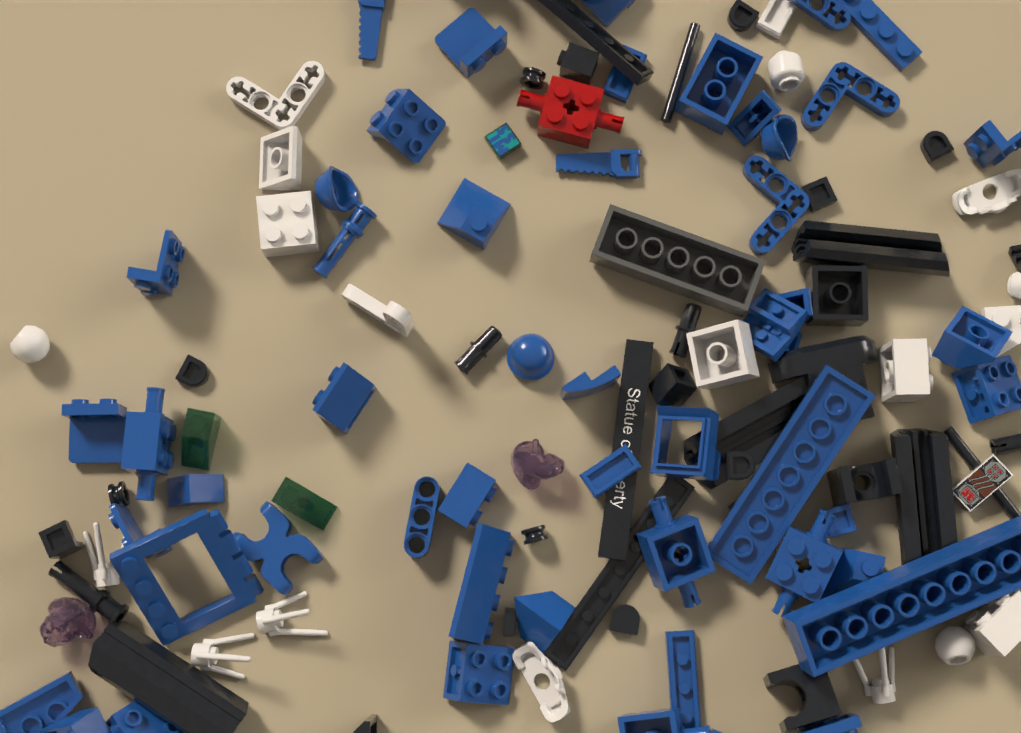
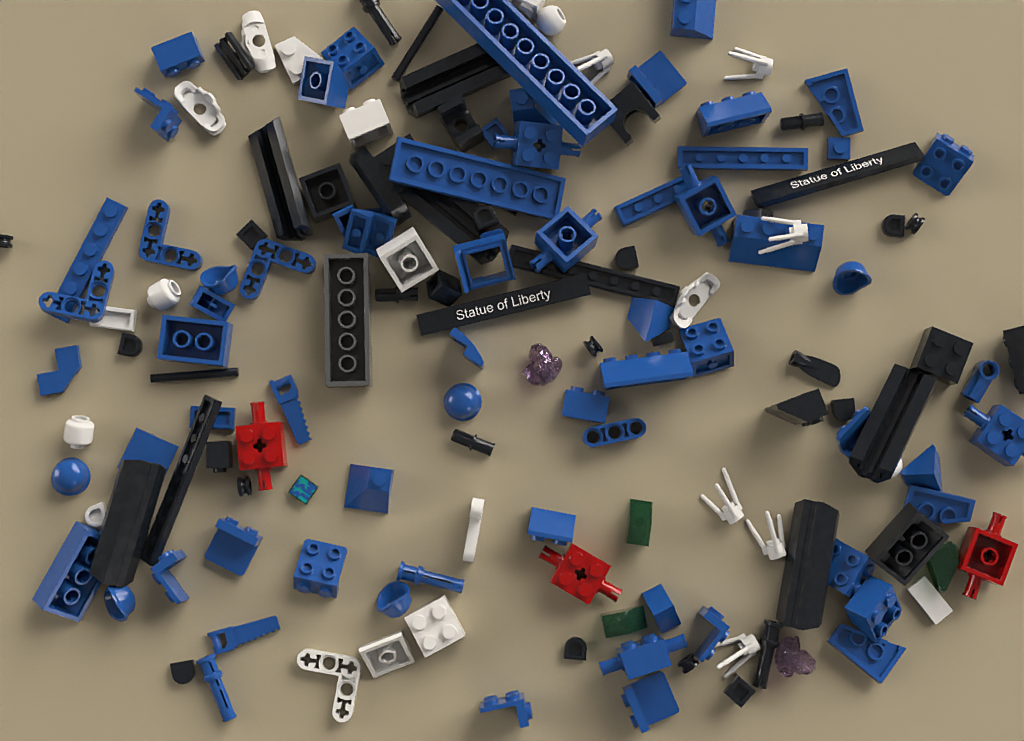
camera: 110 degrees left, 5 degrees up
blue hinge [109,508,264,646] -> none
blue piece [233,501,324,596] -> none
blue tile [579,444,642,499] -> none
black tile [920,131,954,163] -> none
tile [953,454,1013,512] -> none
none -> red brick [538,543,622,605]

